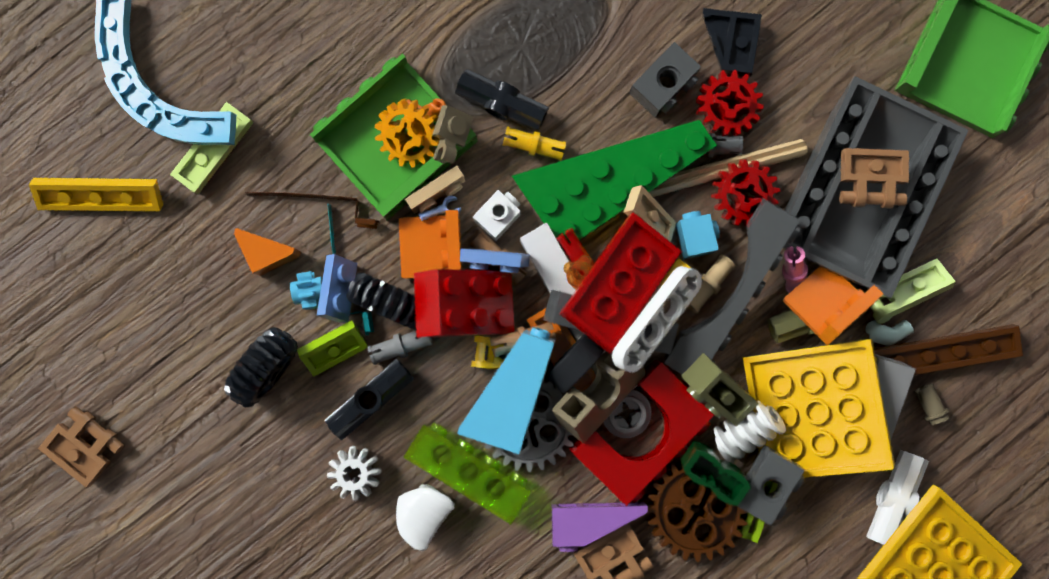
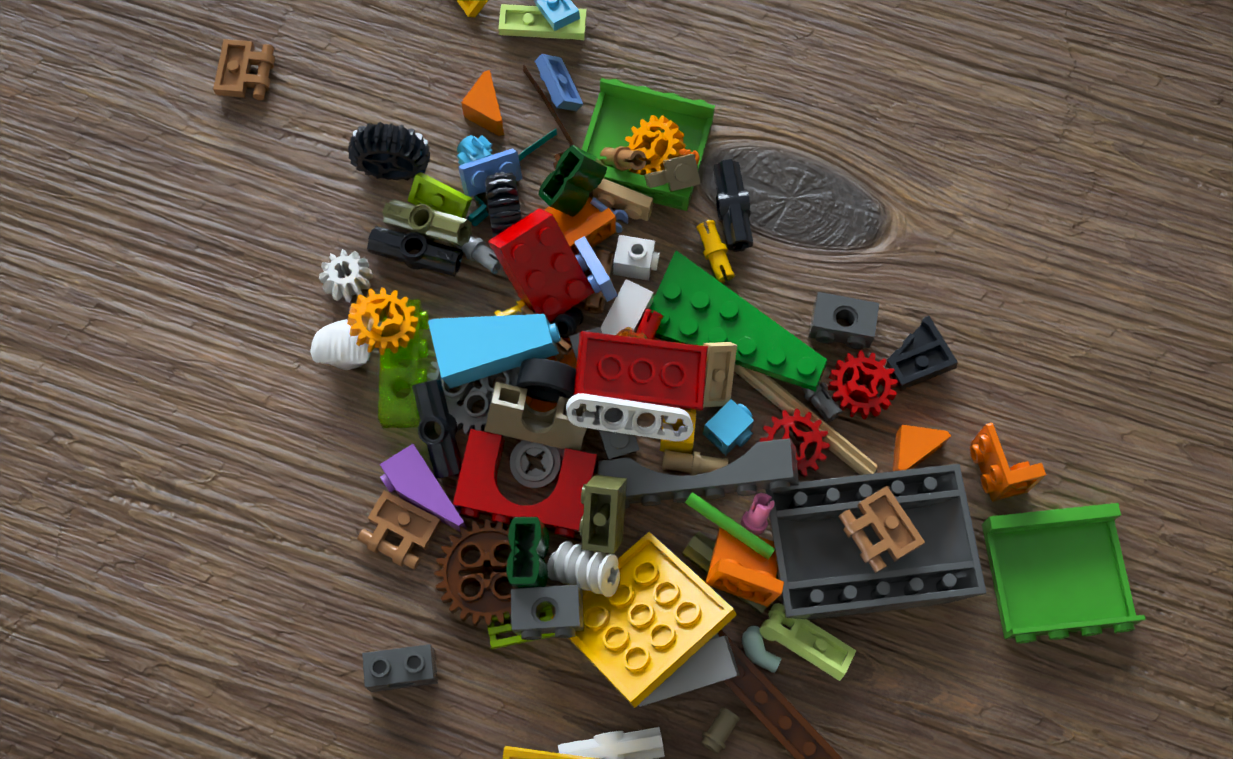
camera: 60 degrees right, 15 degrees down
none -> light orange gear [347,287,418,355]
none -> olive piece [382,199,472,247]
none -> black piece [412,378,462,479]
none -> medium blue plate [535,54,583,111]
none -> dark green brick [538,145,607,217]
none -> black pin [553,307,584,338]
none -> medium nougat pin [600,146,646,171]
none -> bright green bar [685,492,775,560]
none -> orange slope [893,425,951,471]
none -> orange bracket [970,423,1046,502]

